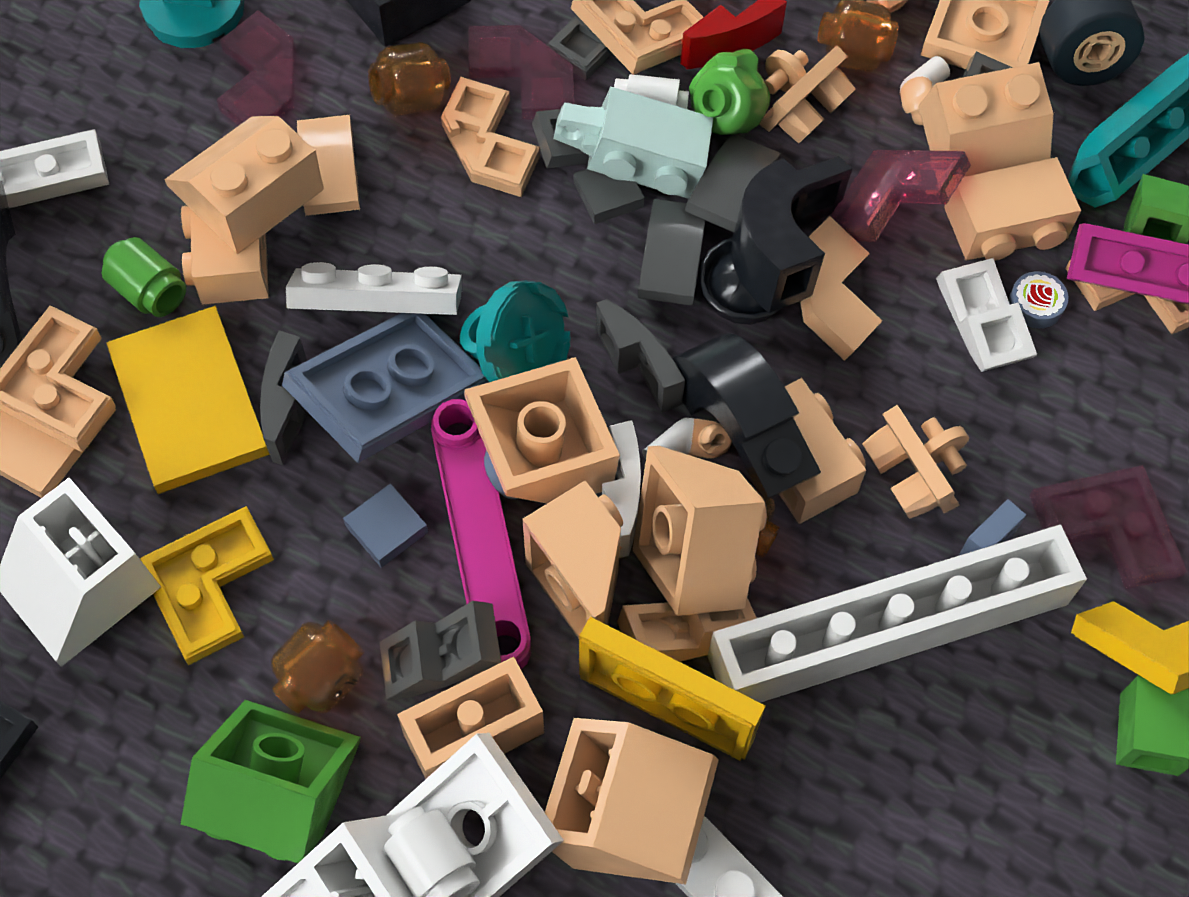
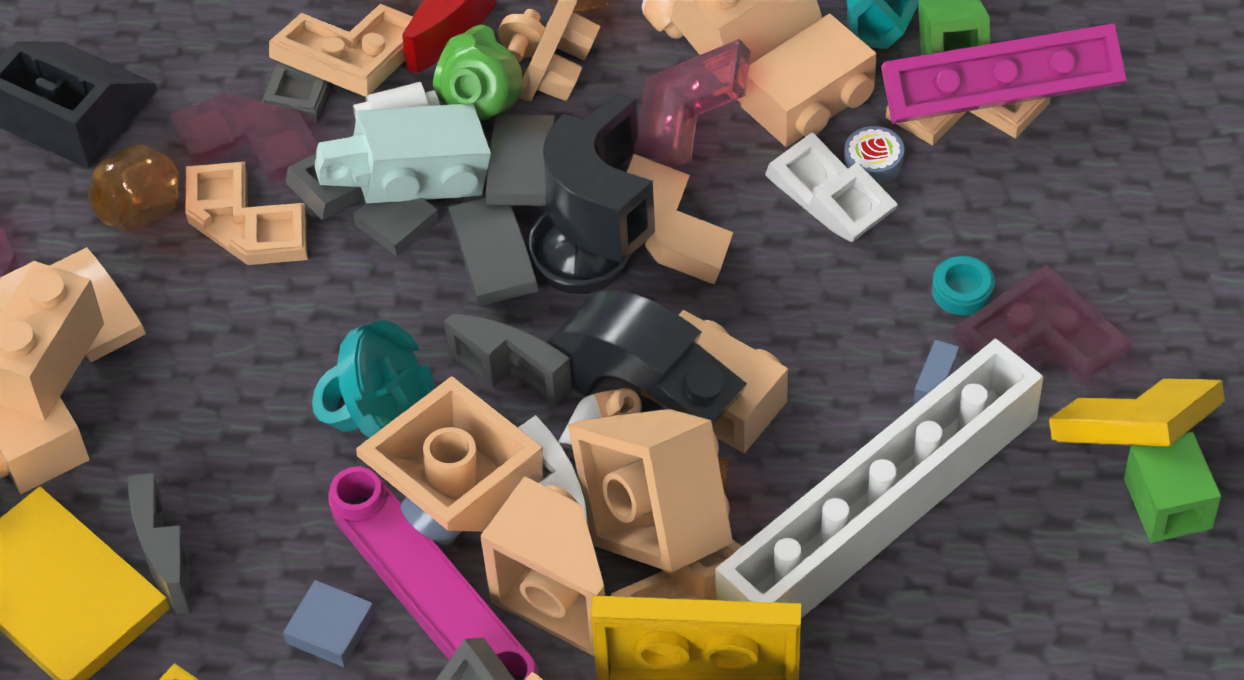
camera: 20 degrees left, 10 degrees down
sand blue tile [282,313,489,463] -> none
white plate [286,262,462,315] -> none
light nougat hips [862,405,969,519] -> none
none -> teal tile [932,256,995,315]

